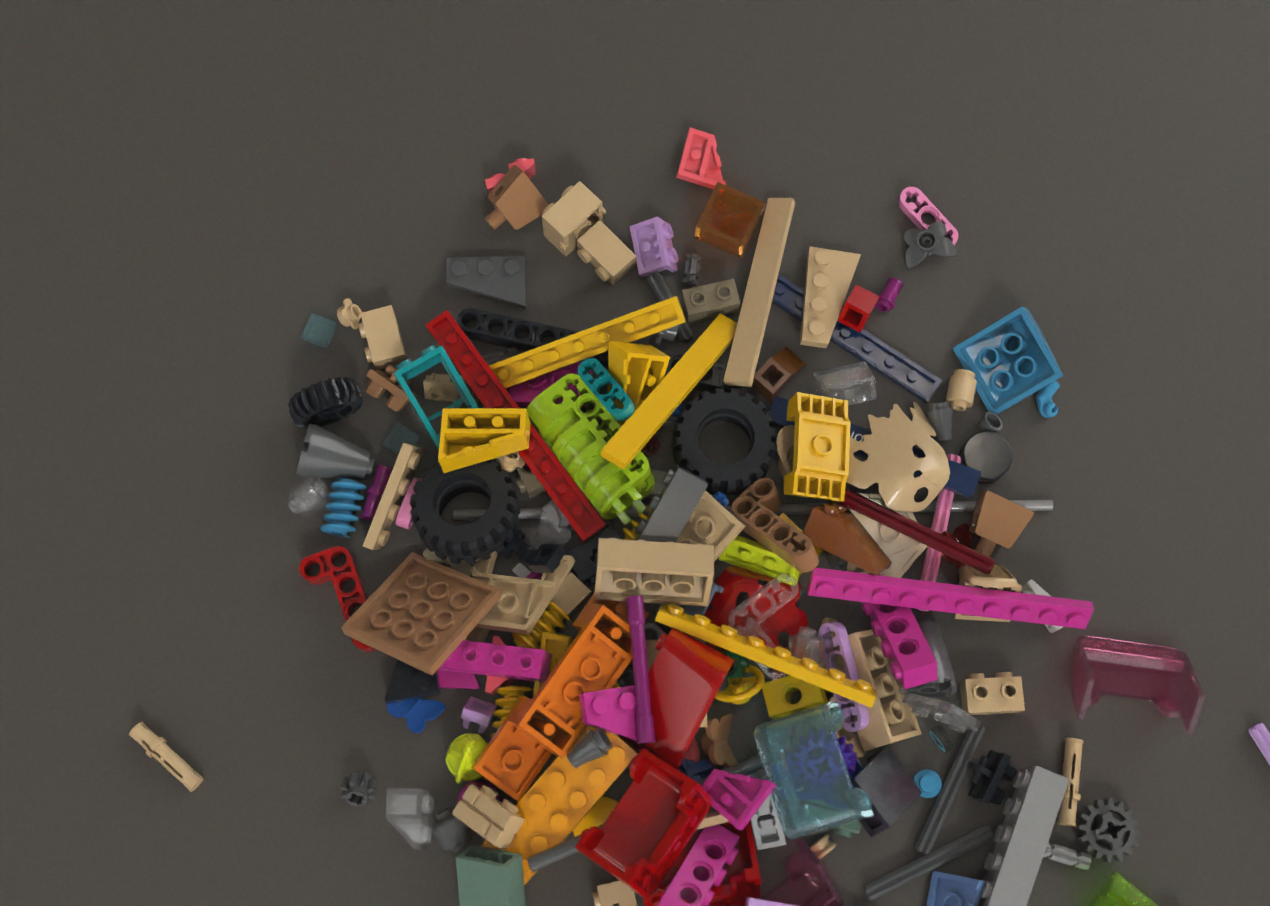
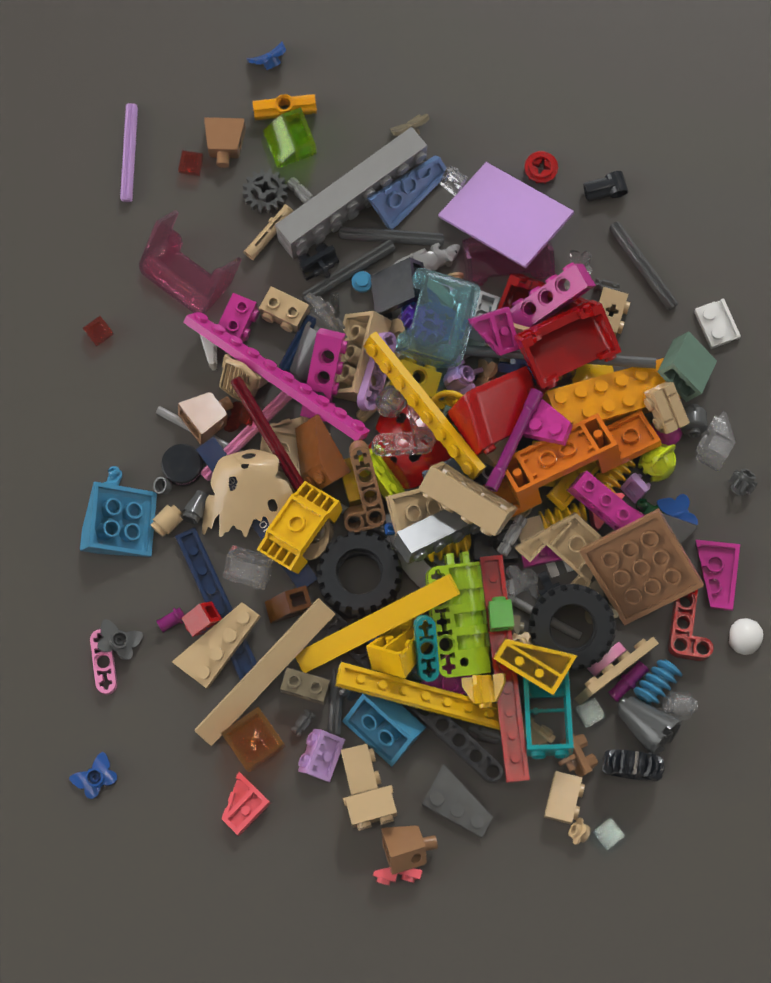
camera: 145 degrees left, 0 degrees up
black plate [518,544,567,573] -> none
dark grey cone [567,728,612,769] -> none
none -> blue animal [69,752,117,799]
none -> clear red plate [83,316,114,347]
none -> clear red plate [178,150,204,176]
none -> medium nougat torso [204,117,246,168]
none -> dark pink brick [218,293,260,343]
none -> dark blue axle [279,315,316,372]
none -> dark azure slope [342,694,426,767]
none -> light grey animal [394,243,461,275]
none -> lavender brick [443,353,483,395]
none -> yellow brick [461,673,506,708]
none -> bright green brick [487,596,514,632]
none -> light grey axle [497,514,527,556]
none -> dark green arm [636,498,665,515]
none -> dark pink wing [696,540,740,611]
none -> white hair [729,618,763,655]

